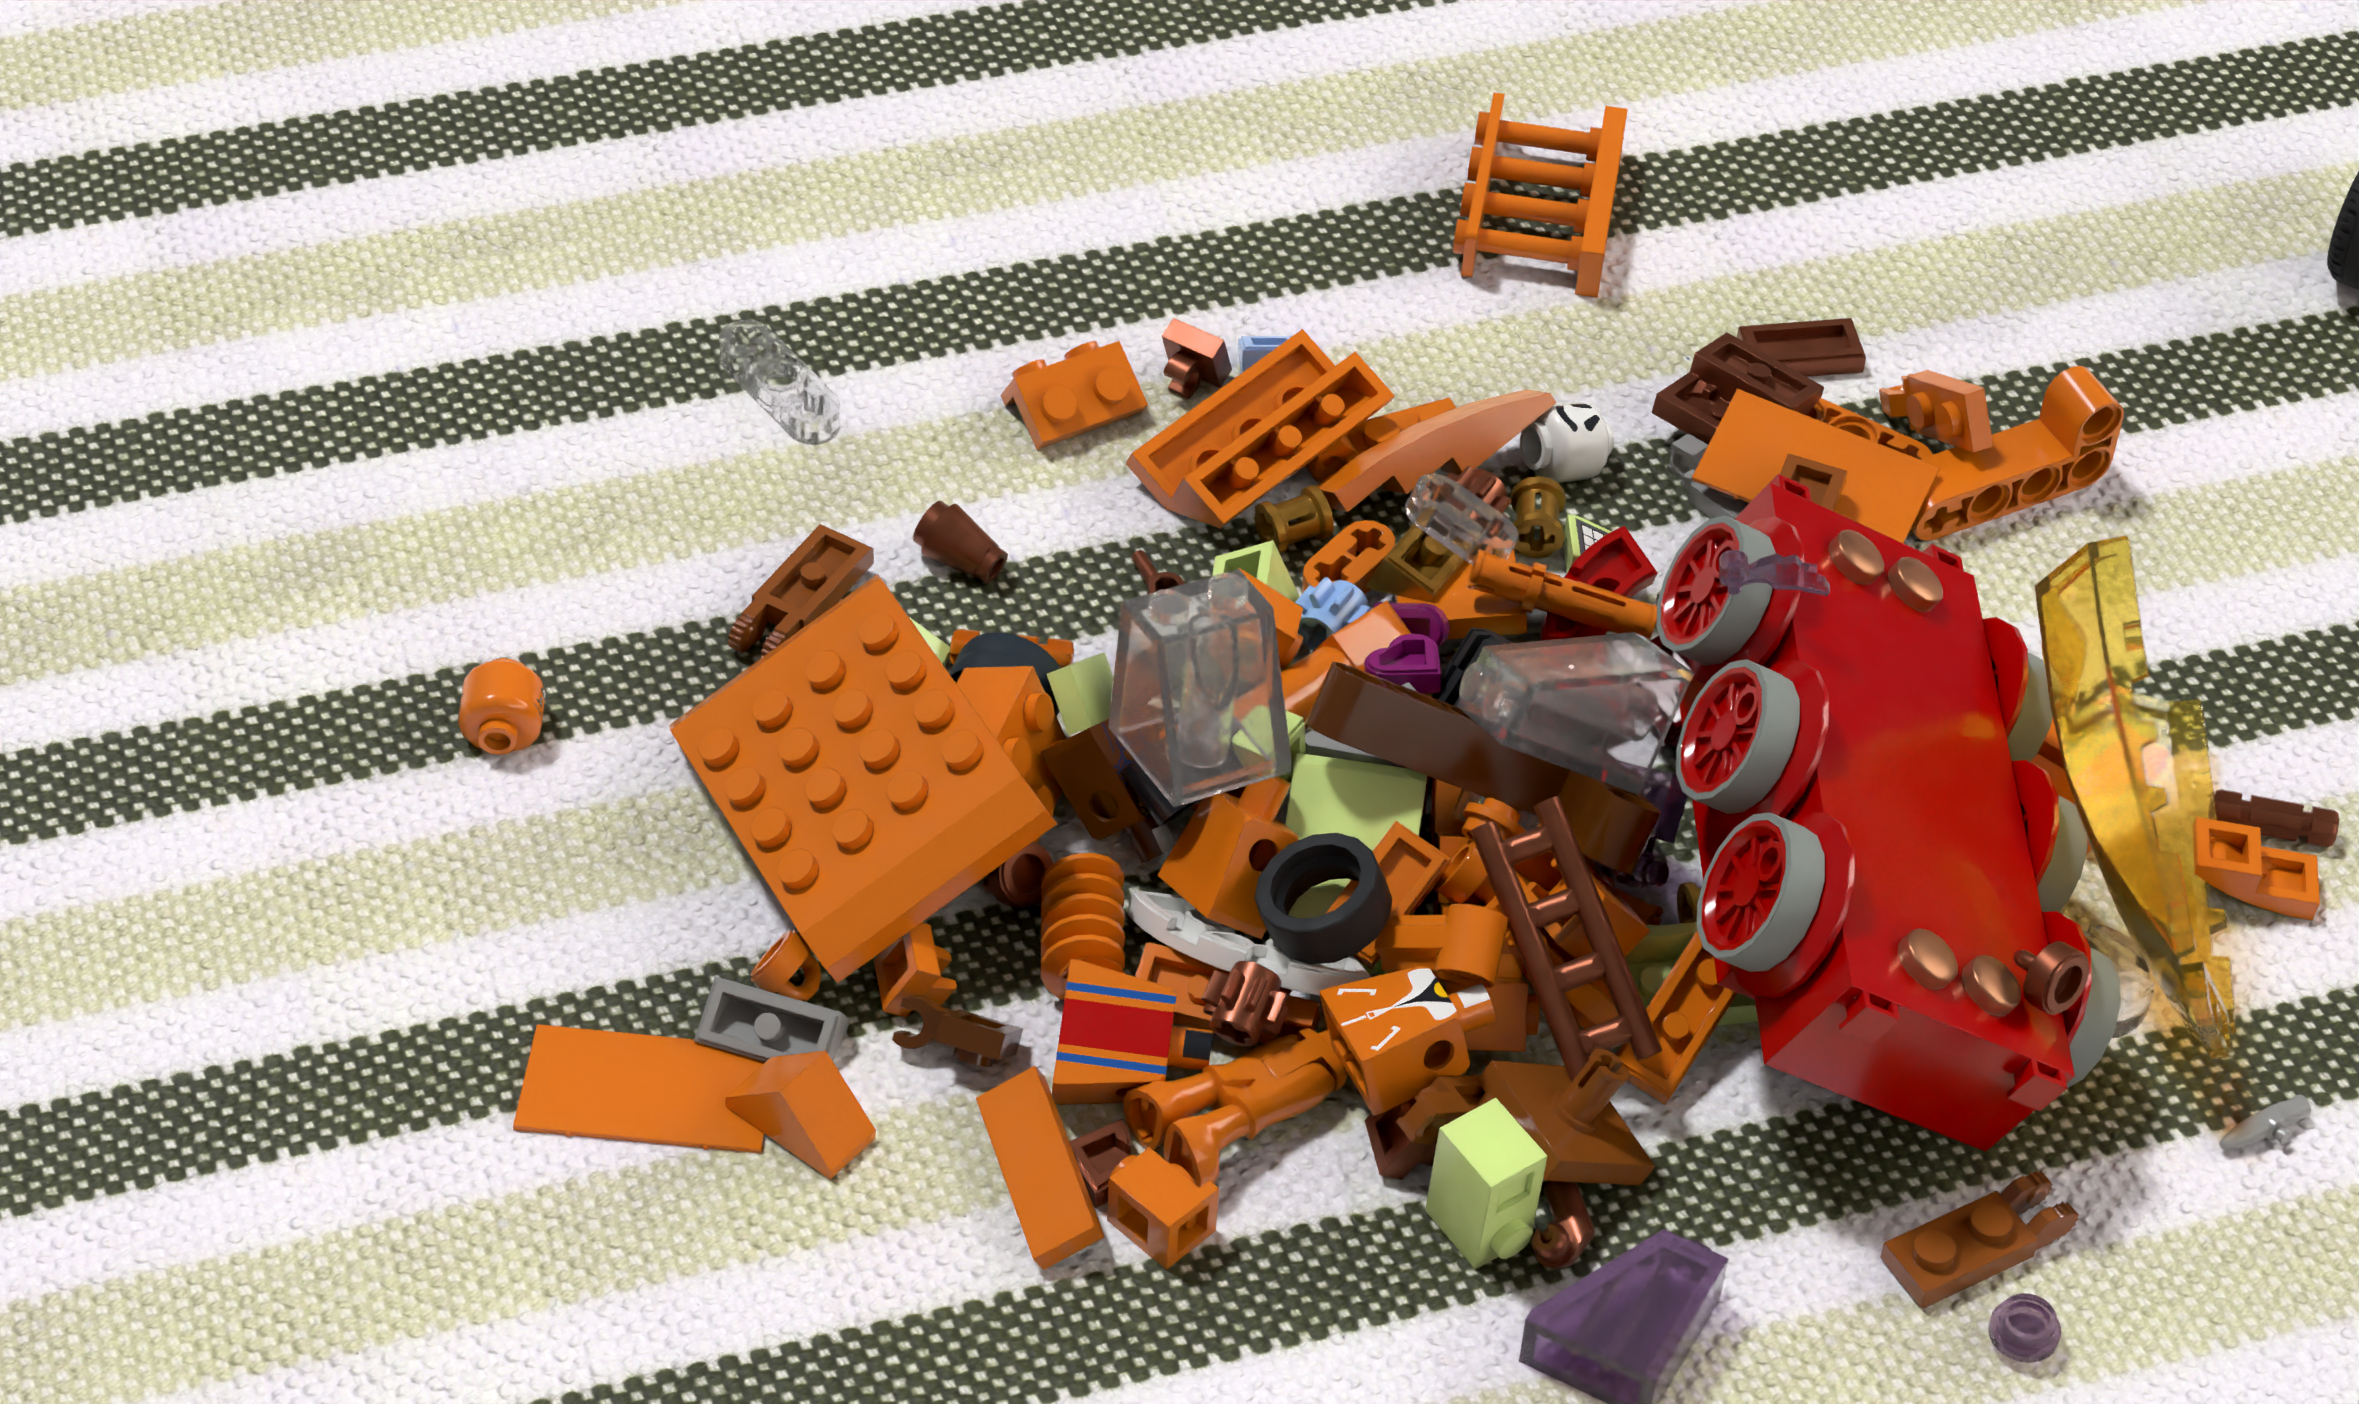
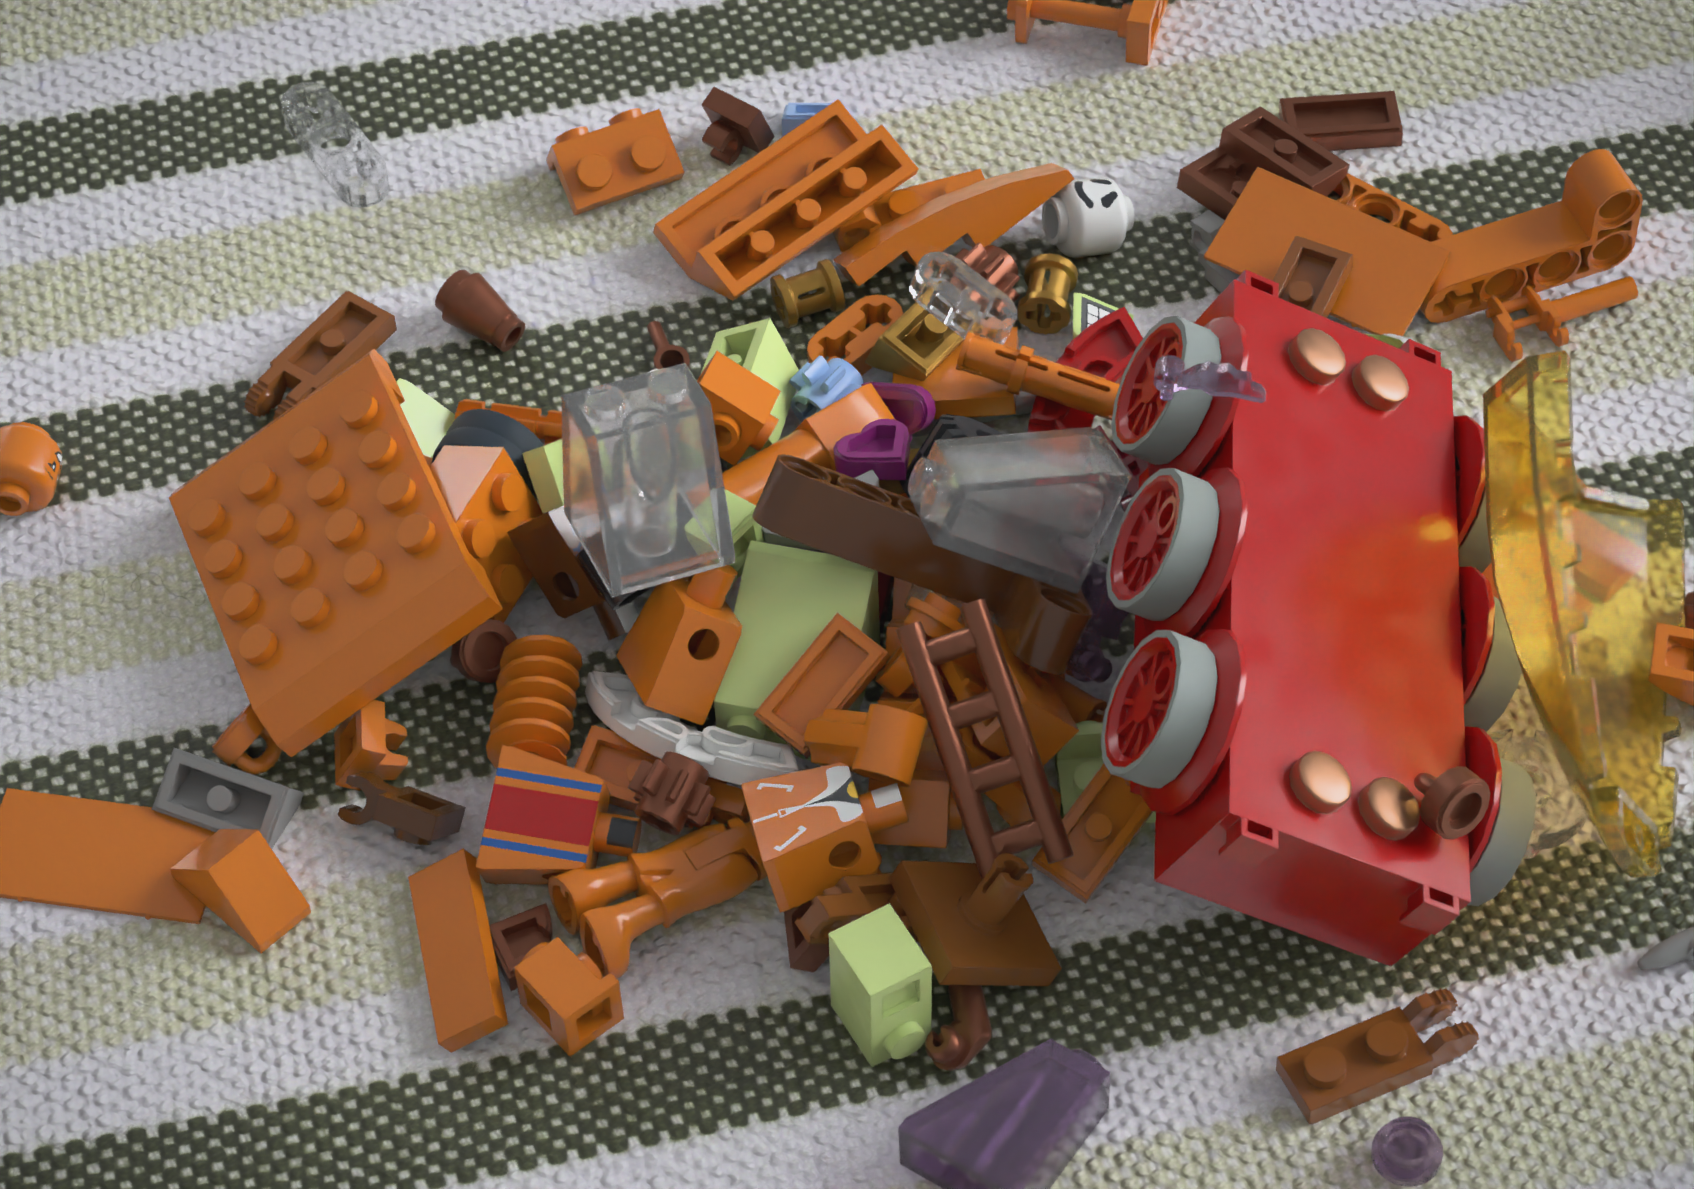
camera: 10 degrees right, 5 degrees up
black tyre [1254,833,1392,965] -> none
orange hinge [1879,370,1993,453] -> none
none -> orange piece [1485,276,1638,362]

